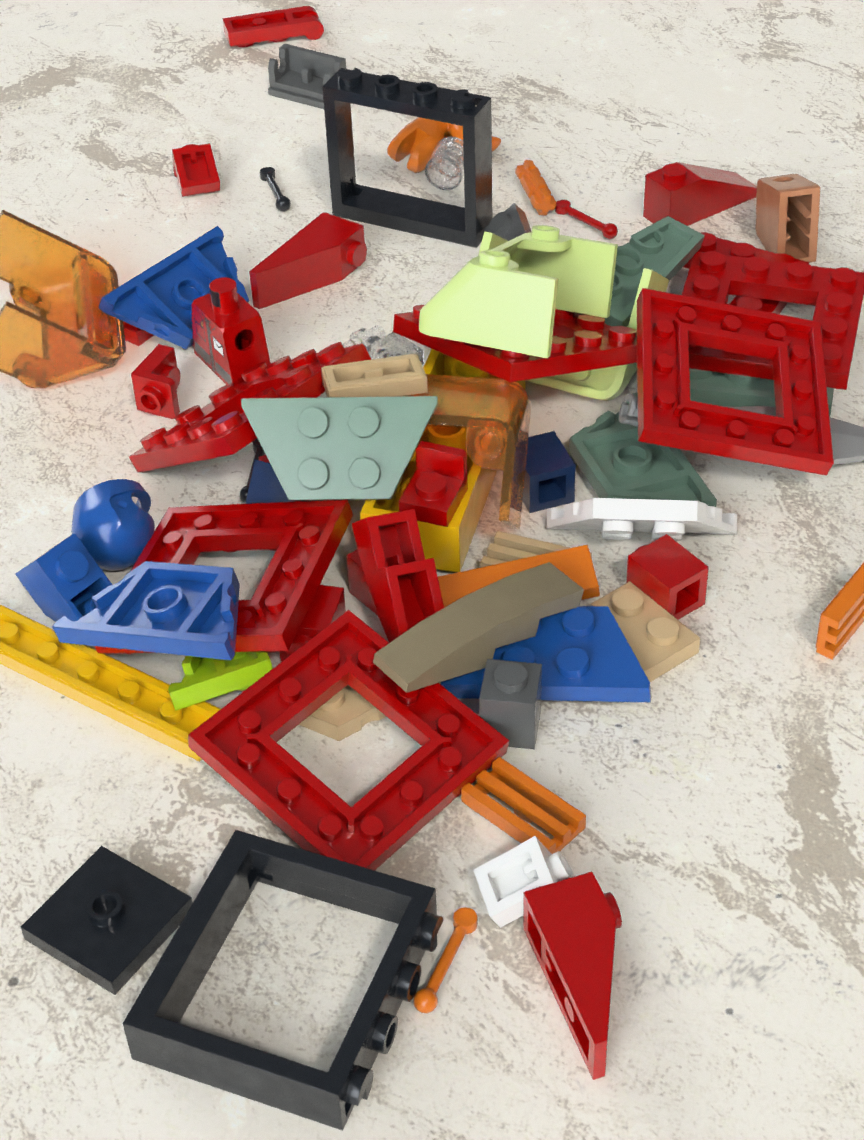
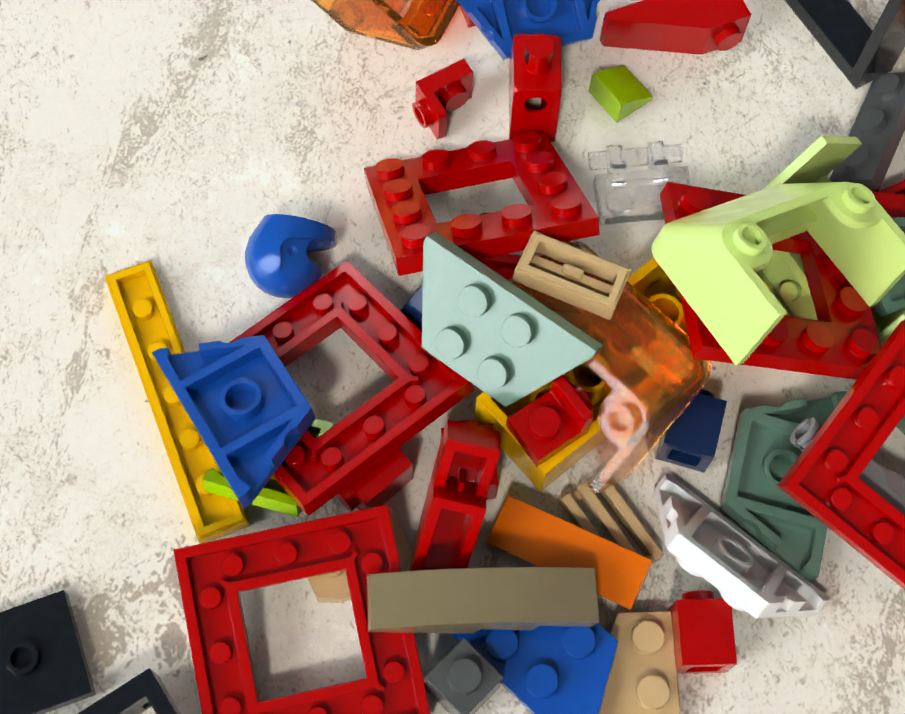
camera: 30 degrees right, 25 degrees up
blue slope [15,533,112,647] -> none
none -> lime slope [589,65,653,123]

